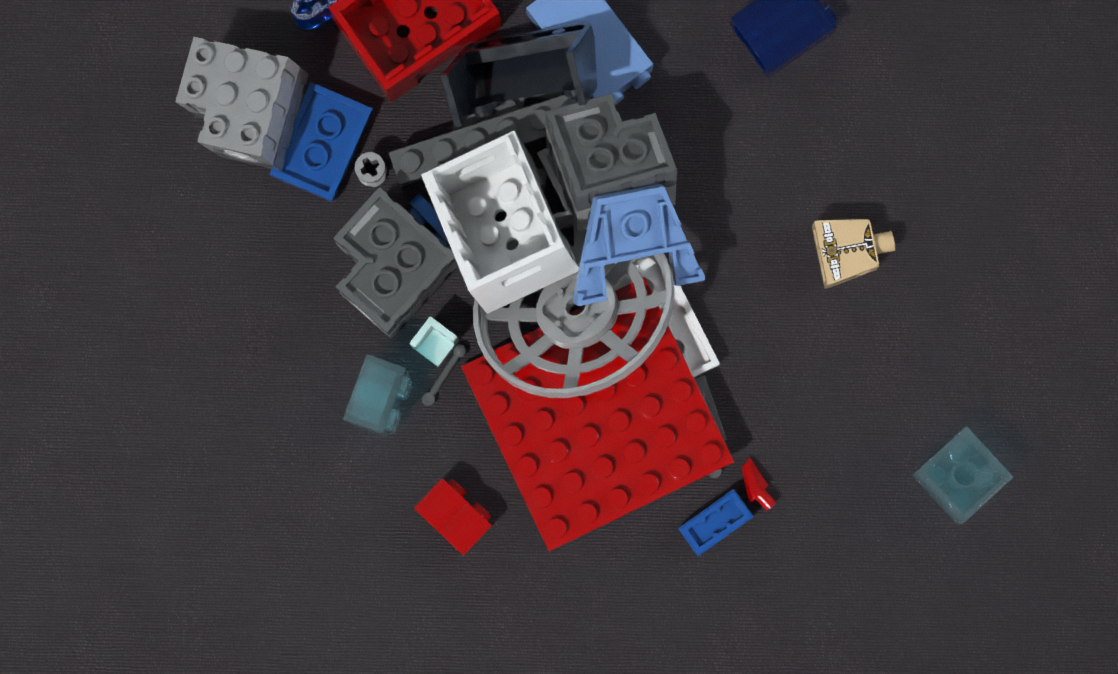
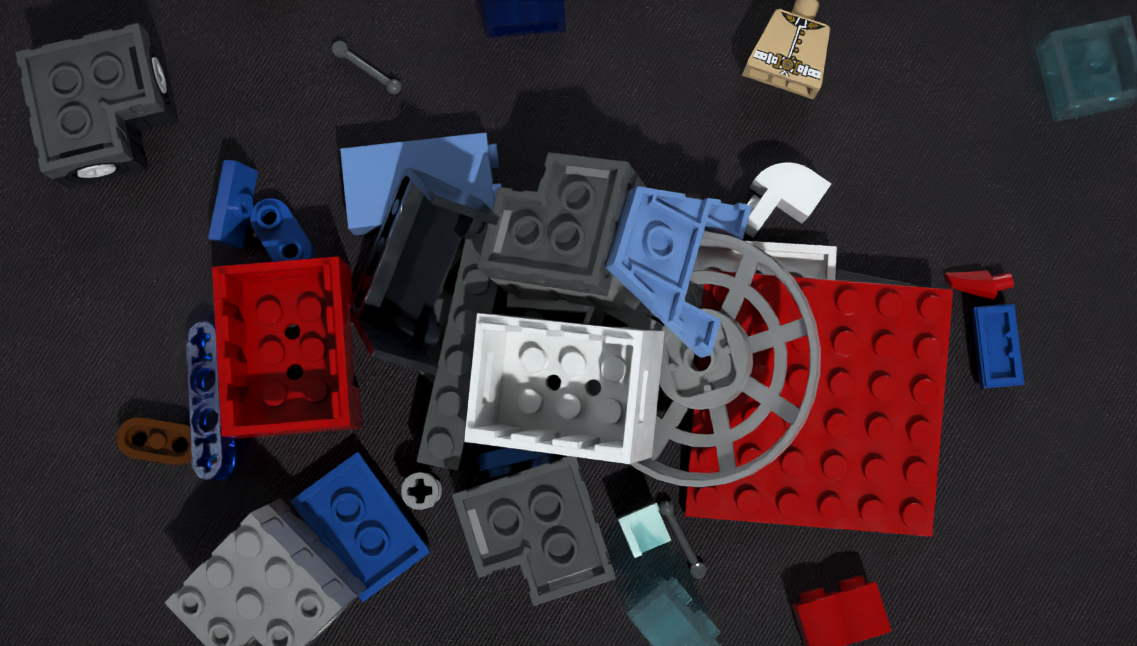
camera: 65 degrees left, 0 degrees up
none -> white brick [745,163,831,238]

